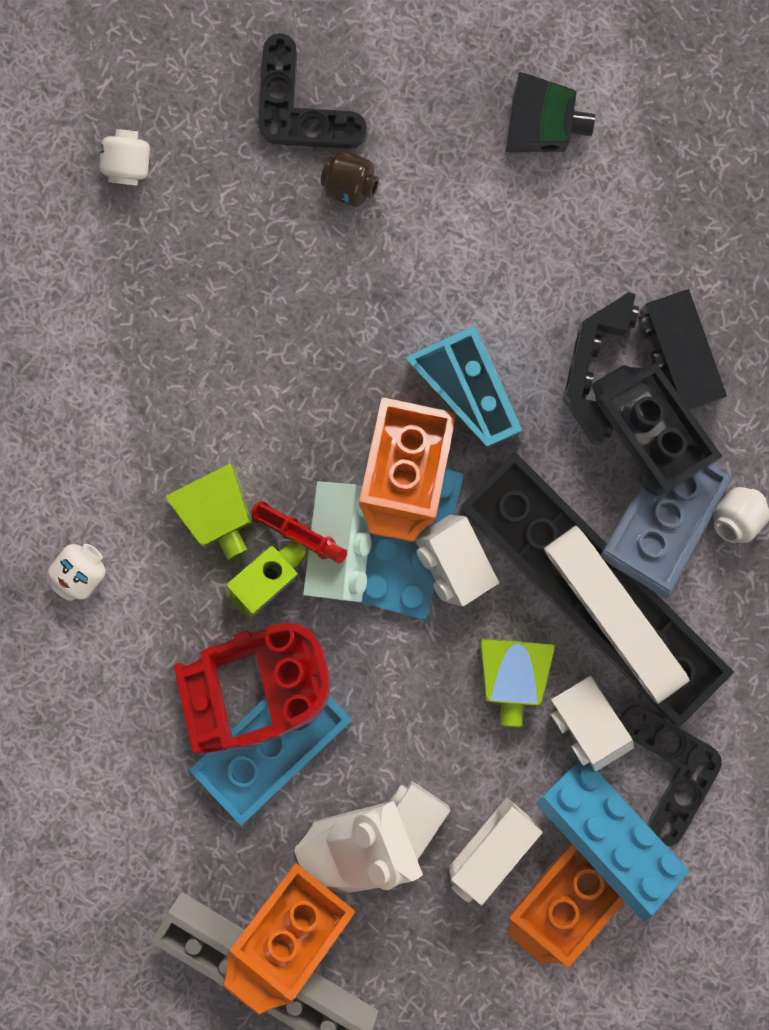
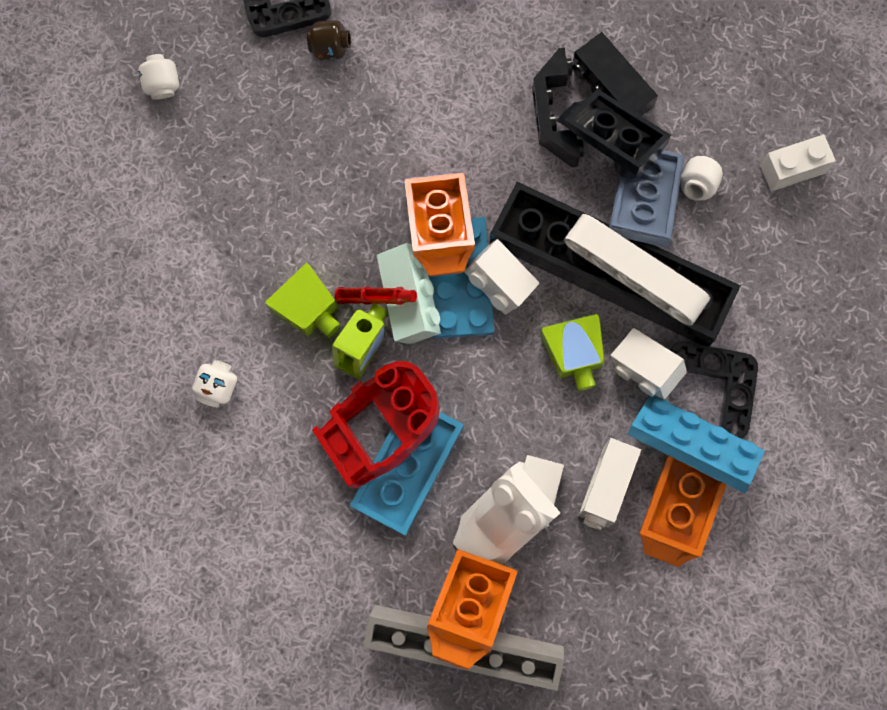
camera: 15 degrees left, 10 degrees down
medium azure wedge [405,325,524,448] -> none

